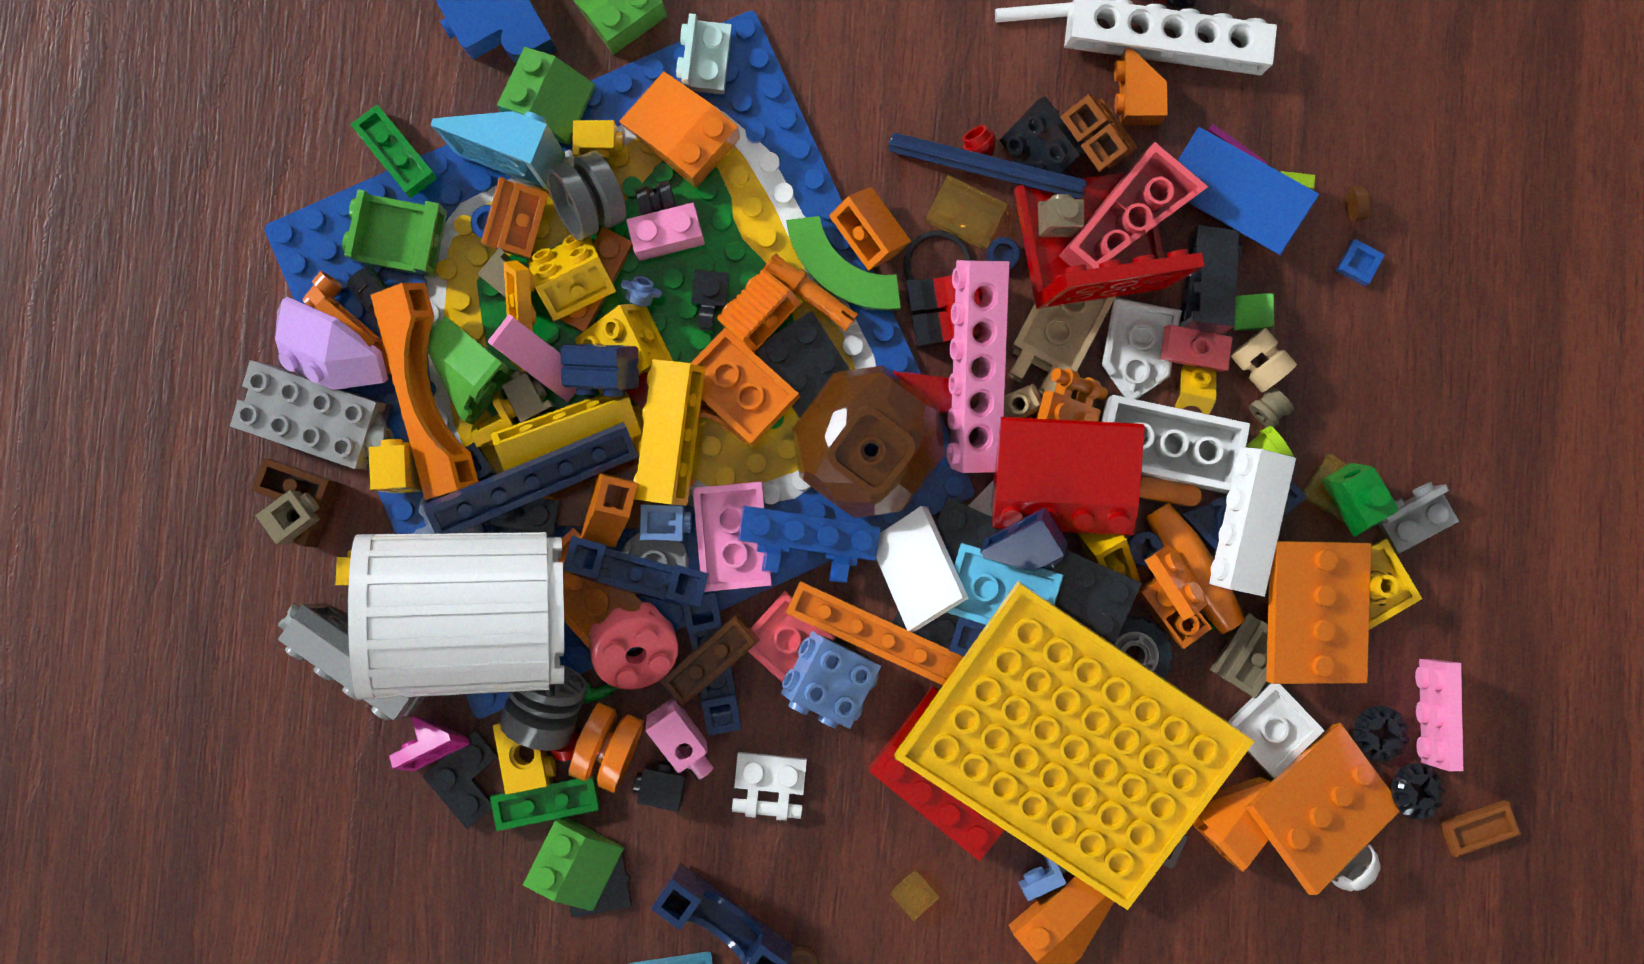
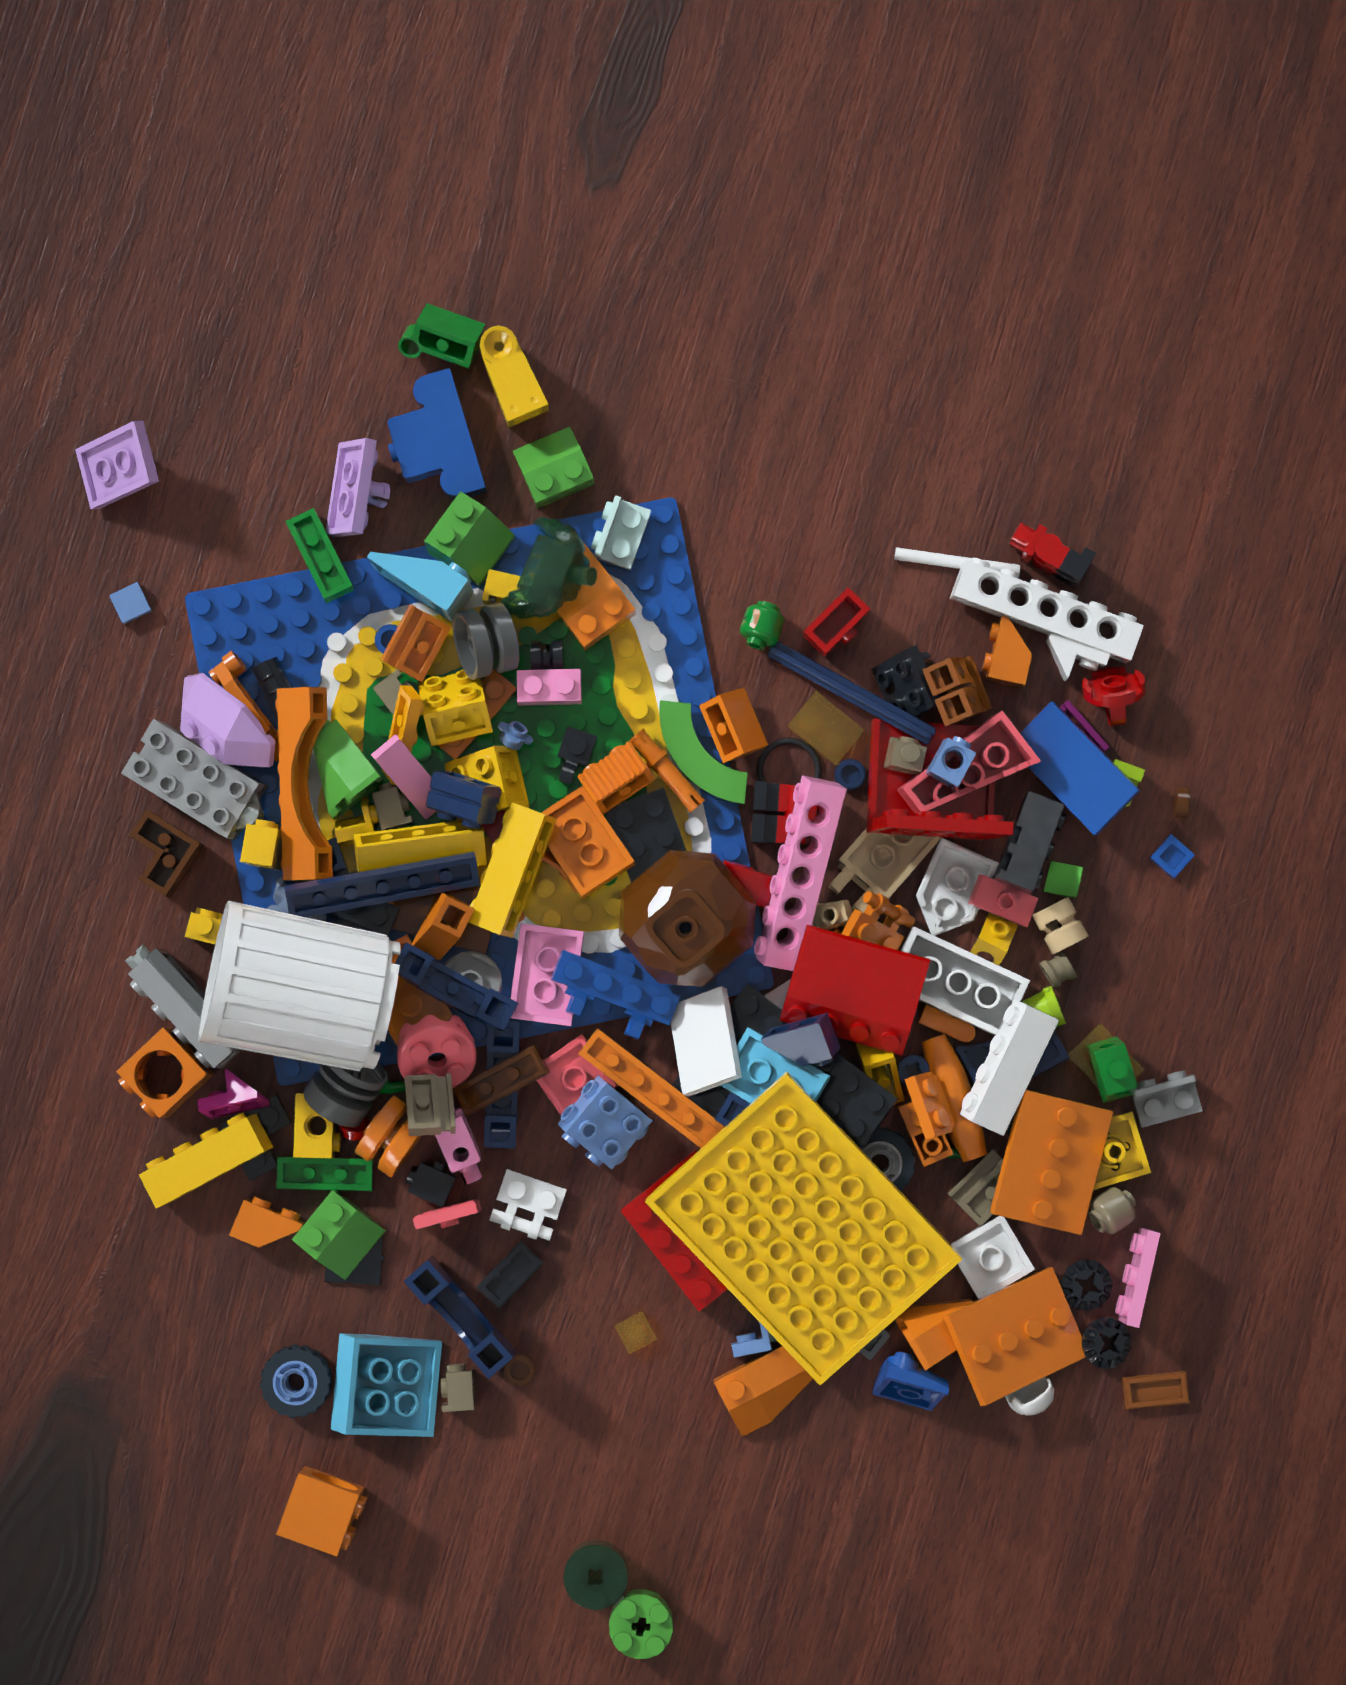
camera: 10 degrees right, 0 degrees up
dark tan brick [255,490,320,545] -> none
bright green panel [342,189,447,277] -> none
medium blue bracket [640,504,692,541] -> none
red plate [962,125,996,156] -> none
none -> lavender plate [75,420,159,509]
none -> medium blue tile [109,582,152,624]
none -> orange brick [116,1027,215,1118]
none -> yellow brick [139,1112,273,1209]
none -> orange slope [229,1196,305,1248]
none -> lavender plate [326,438,390,537]
none -> dark tan plate [405,1073,456,1136]
none -> coral plate [413,1198,481,1229]
none -> black plate [477,1241,544,1309]
none -> clear green torso [500,517,597,619]
none -> green head [740,601,785,650]
none -> red brick [802,587,870,658]
none -> blue slope [872,1352,949,1411]
none -> medium blue brick [926,736,976,789]
none -> white slope [1046,632,1111,681]
none -> red tile [1082,666,1145,727]
none -> dark tan head [1088,1187,1136,1234]

